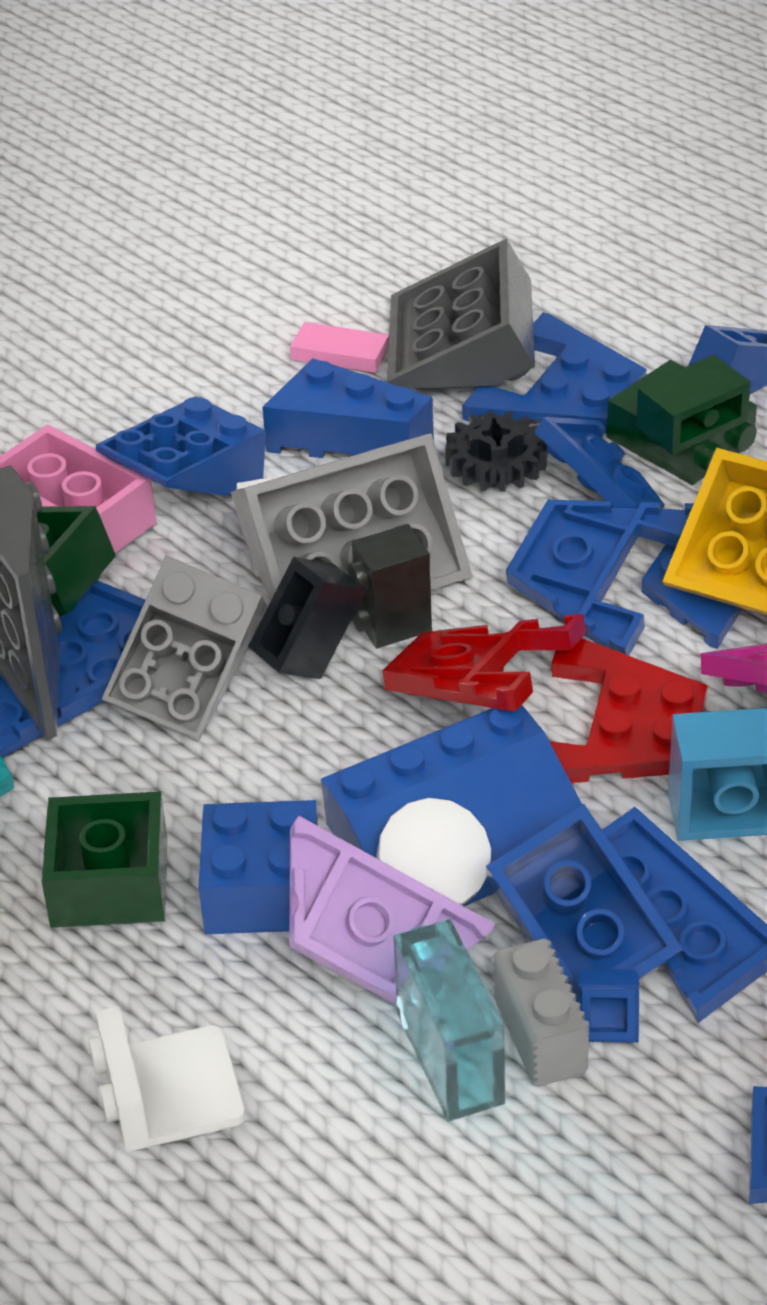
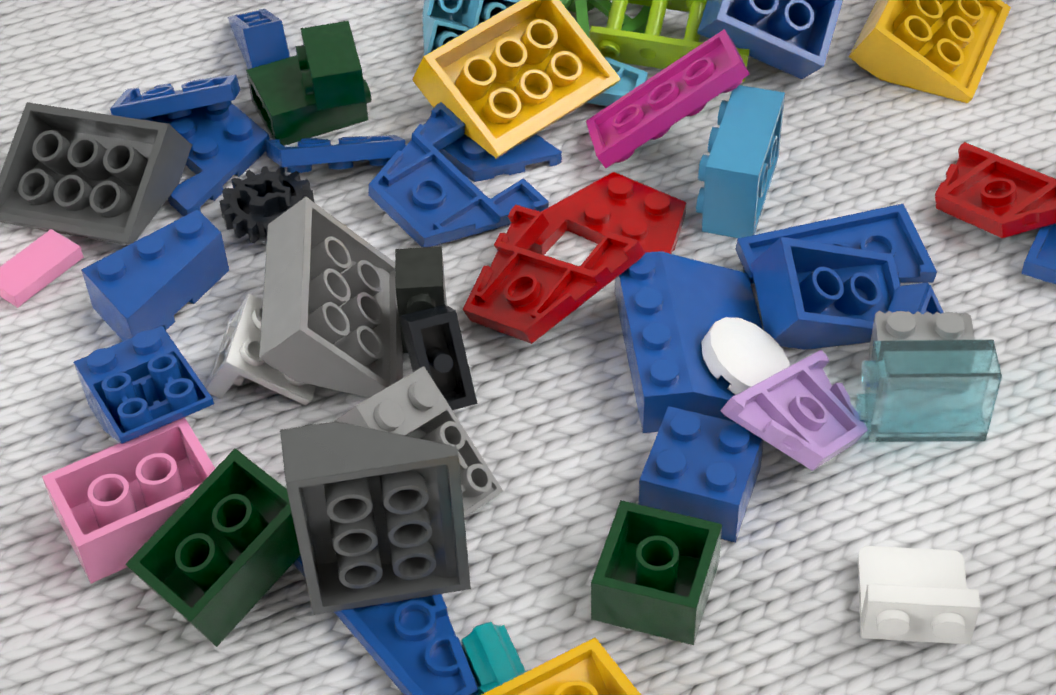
camera: 70 degrees left, 5 degrees up
none -> blue wing [110,75,240,121]

